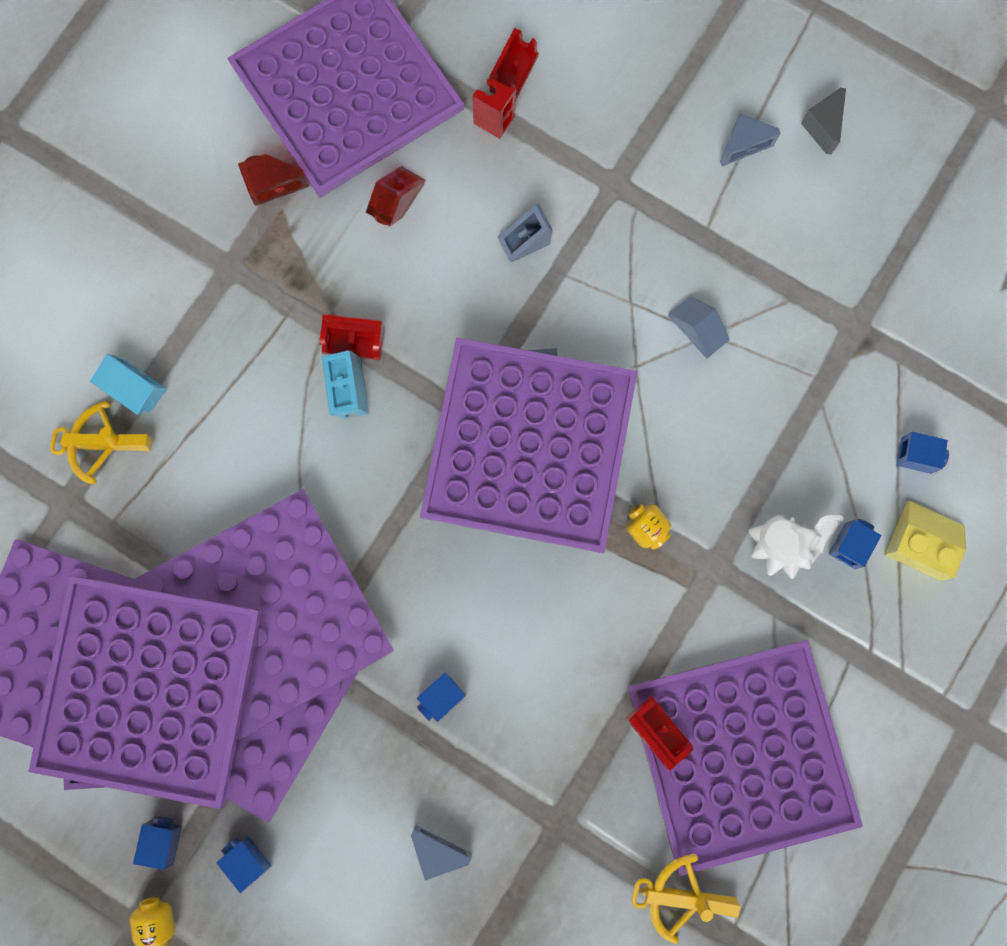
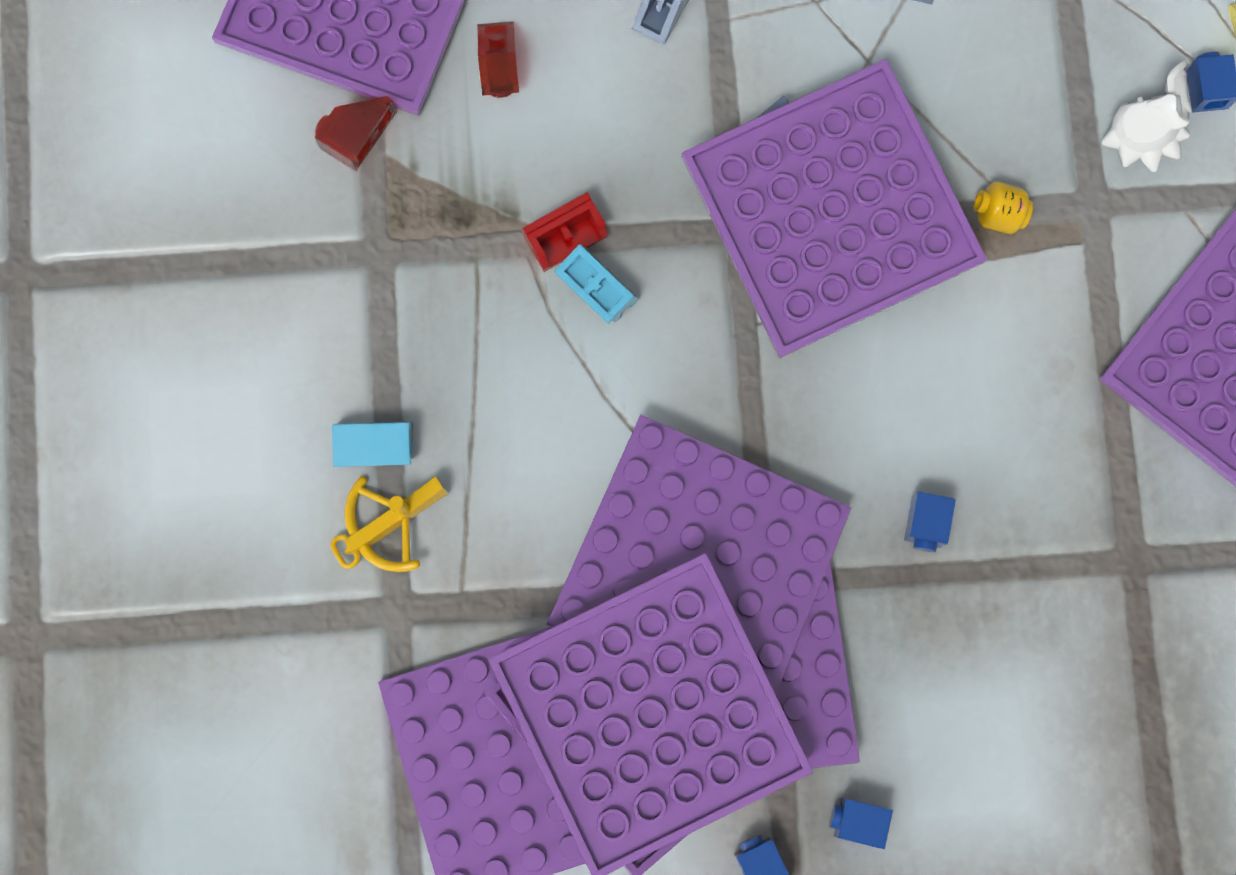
camera: 35 degrees left, 0 degrees up
sand blue slope [411,825,472,881] -> none
red hinge [625,696,693,771] -> none

